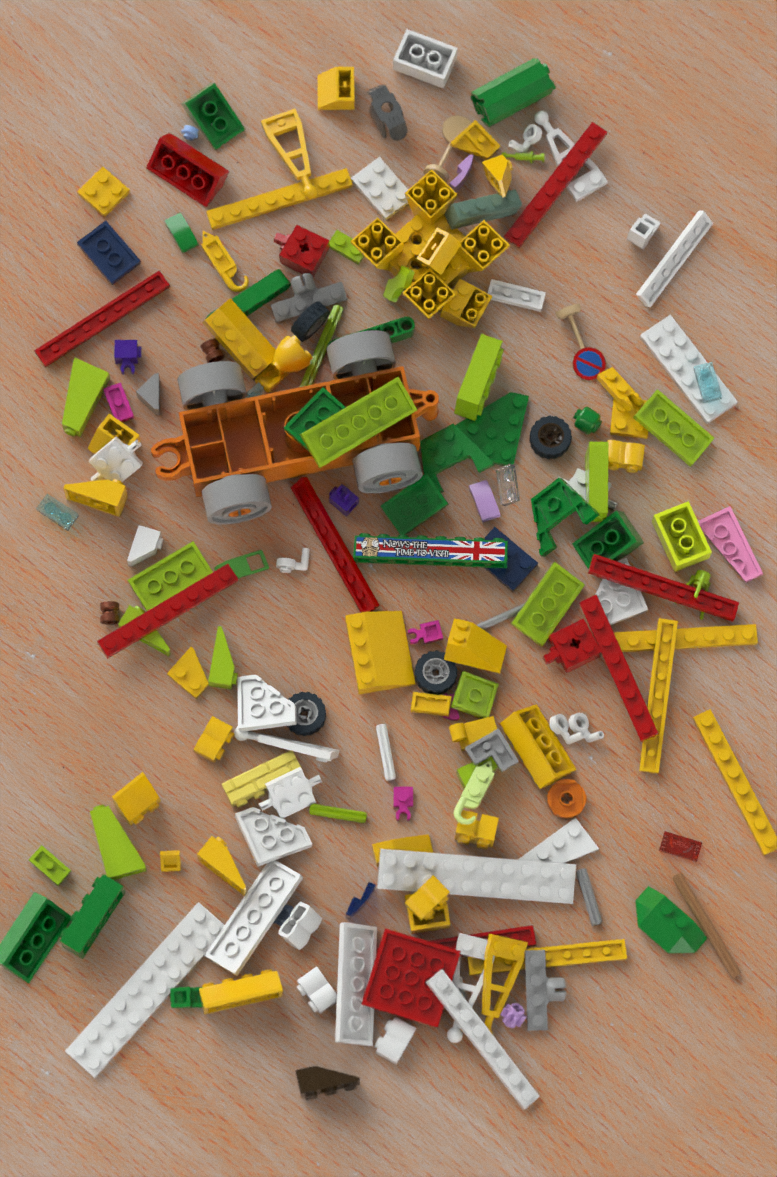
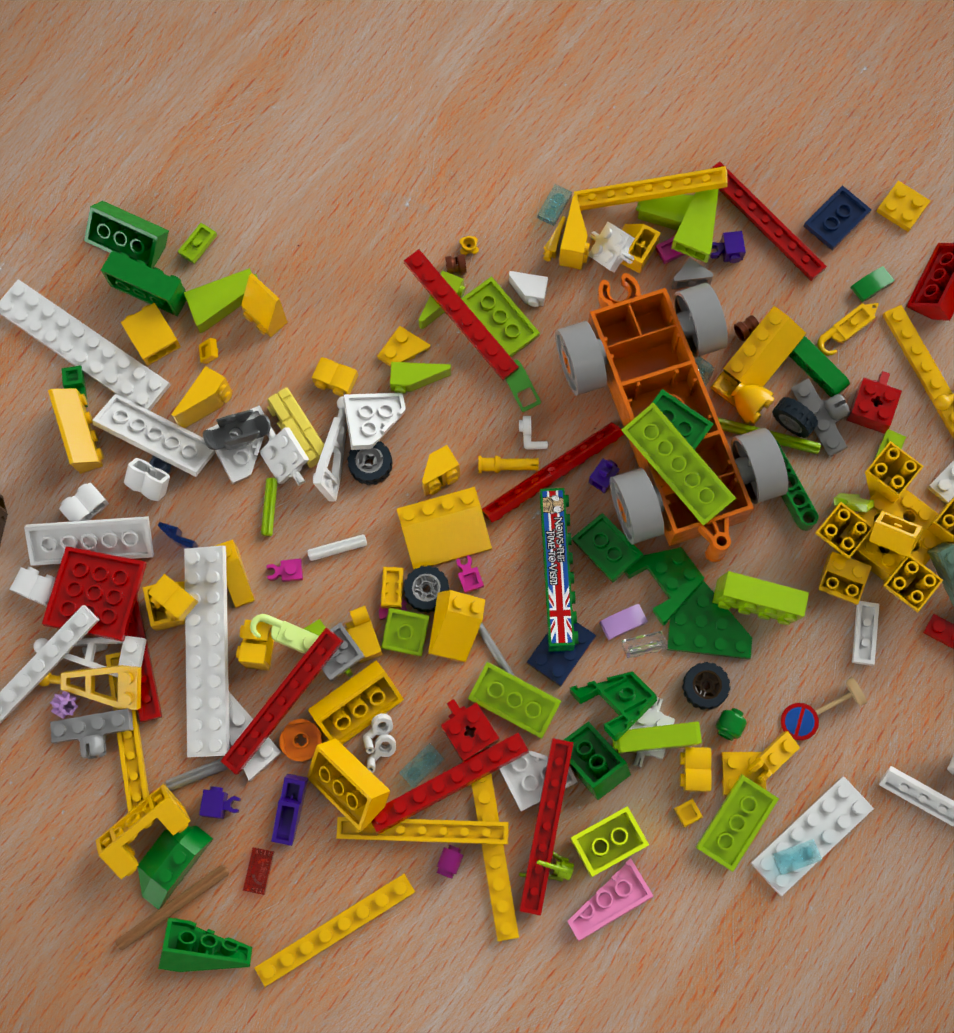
camera: 90 degrees right, 0 degrees up
none -> yellow plate [95,783,190,880]
none -> yellow brick [121,303,181,366]
none -> green wedge [158,917,252,972]
none -> dark purple brick [199,786,241,819]
none -> dark grey piece [203,410,271,450]
none -> red plate [221,628,344,775]
none -> dark purple slope [271,774,308,846]
none -> yellow slope [307,738,390,831]
none -> clear light blue plate [399,743,445,789]
none -> yellow slope [422,445,460,496]
none -> magenta brick [436,844,464,879]
none -> yellow plate [459,236,479,255]
none -> yellow pin [478,456,539,473]
none -> yellow piece [543,216,566,261]
none -> yellow plate [574,166,728,211]
none -> lime slope [671,189,719,263]
none -> yellow tile [674,798,703,828]

